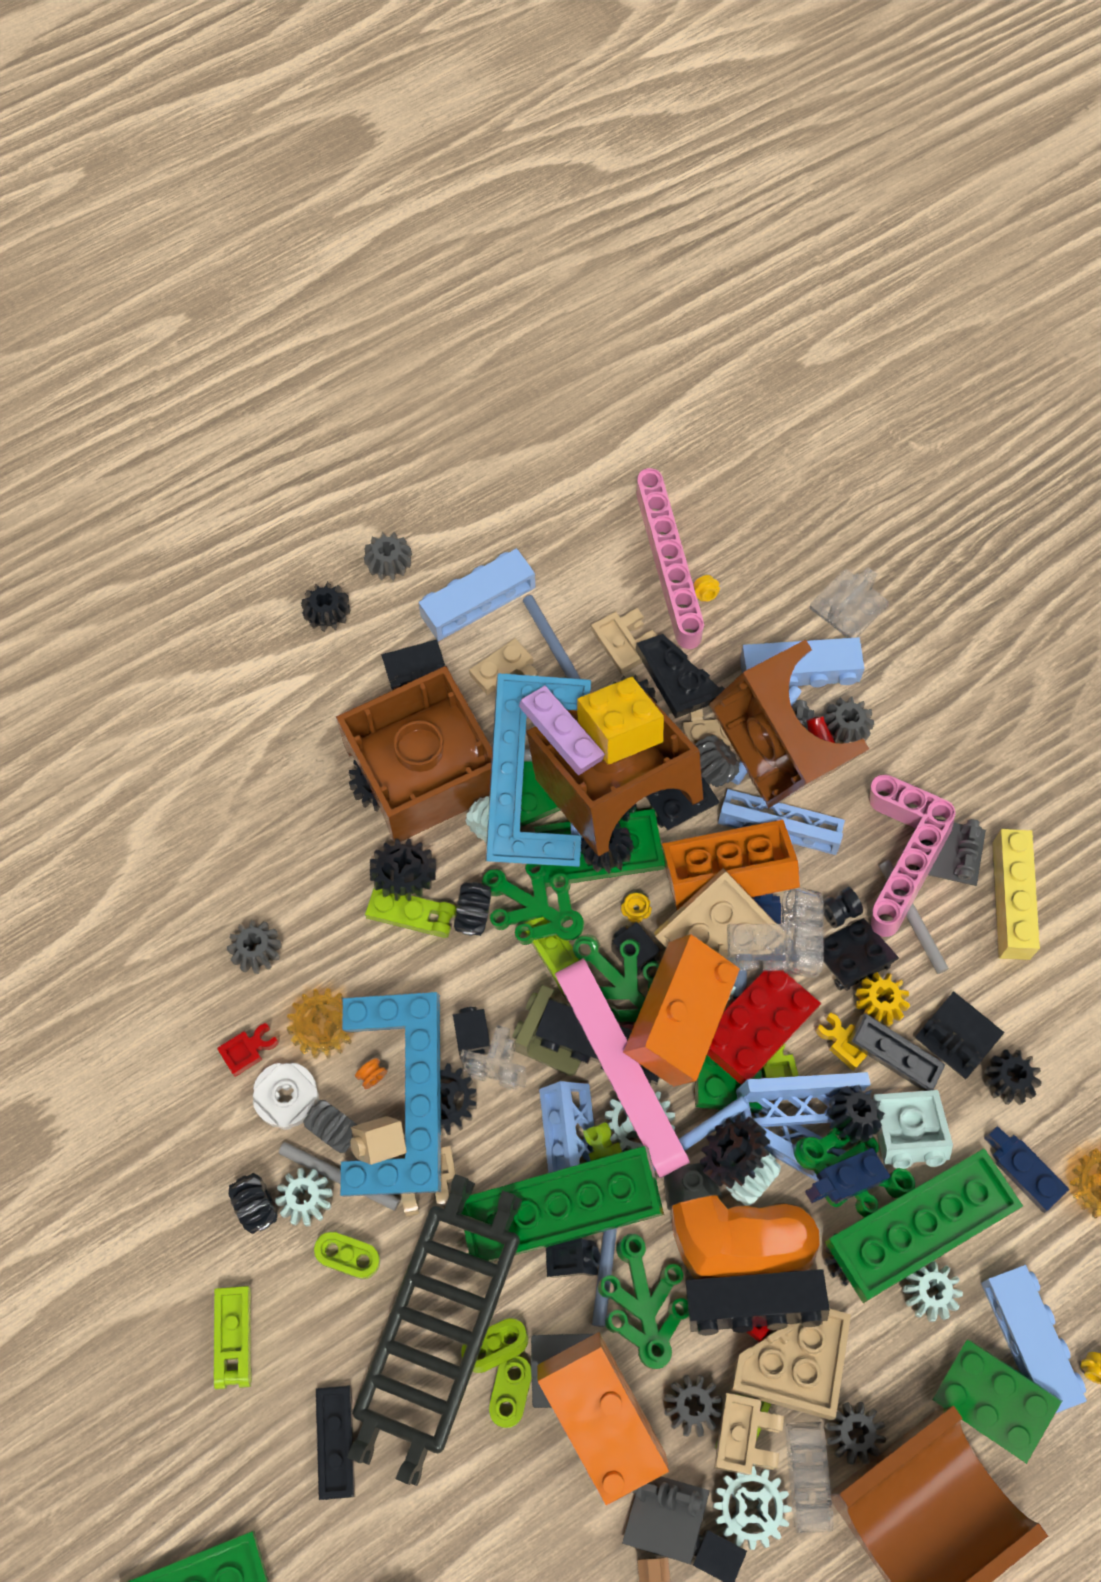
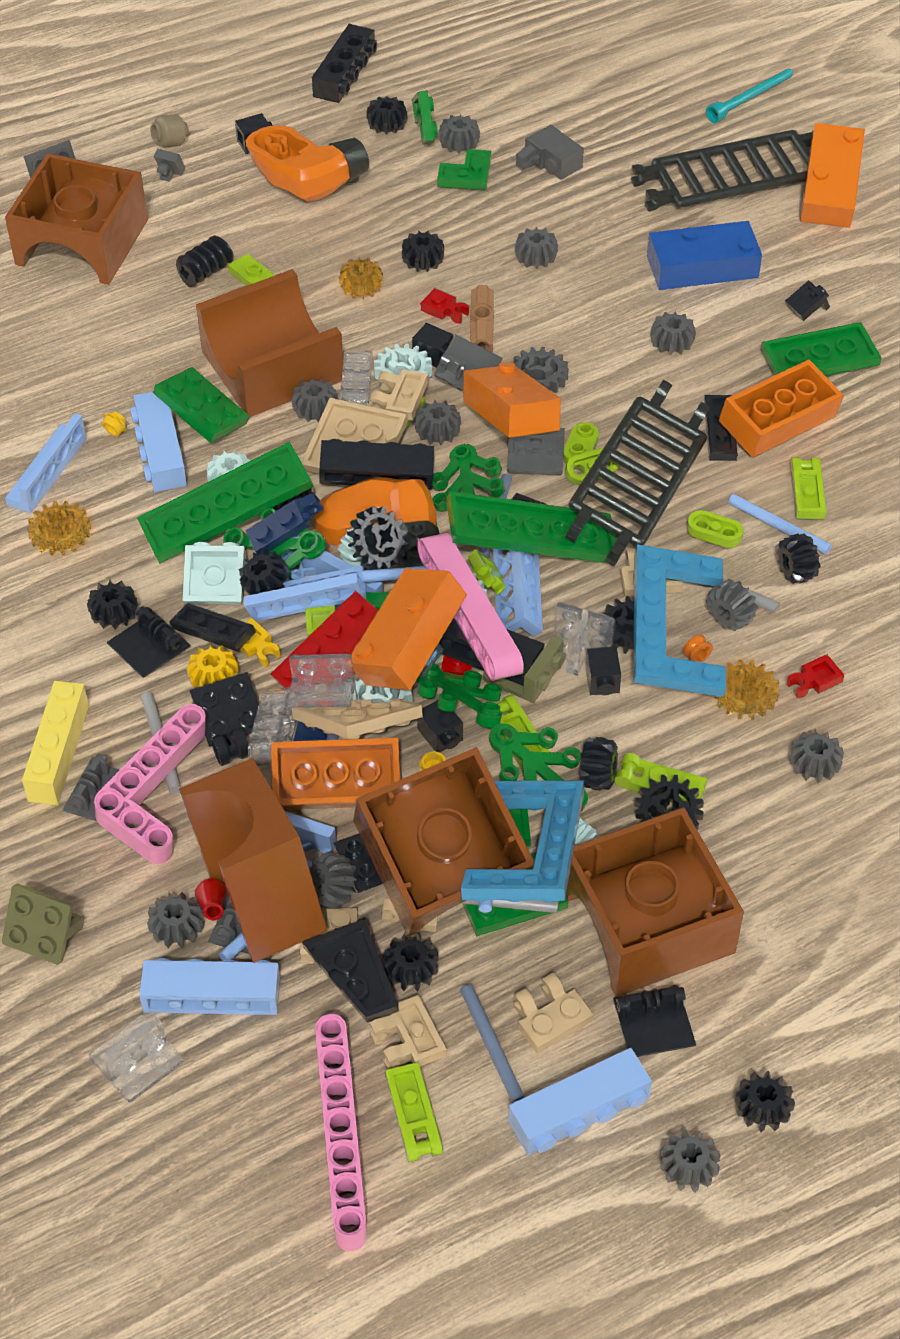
camera: 175 degrees left, 15 degrees down
white plate [253,1063,319,1130] -> none
light aqua gear [275,1168,333,1227] -> none
tan brick [350,1116,407,1165] -> none
lavender plate [519,686,605,776] -> none
yellow brick [577,676,664,765] -> none
yellow plate [693,575,720,602] -> none
dark blue hinge [984,1126,1070,1213] -> none
none -> olive bracket [2,883,85,965]
none -> lime plate [385,1062,443,1163]
none -> dark grey gear [514,347,569,393]
none -> orange brick [719,360,844,458]
none -> light blue bar [728,494,832,554]

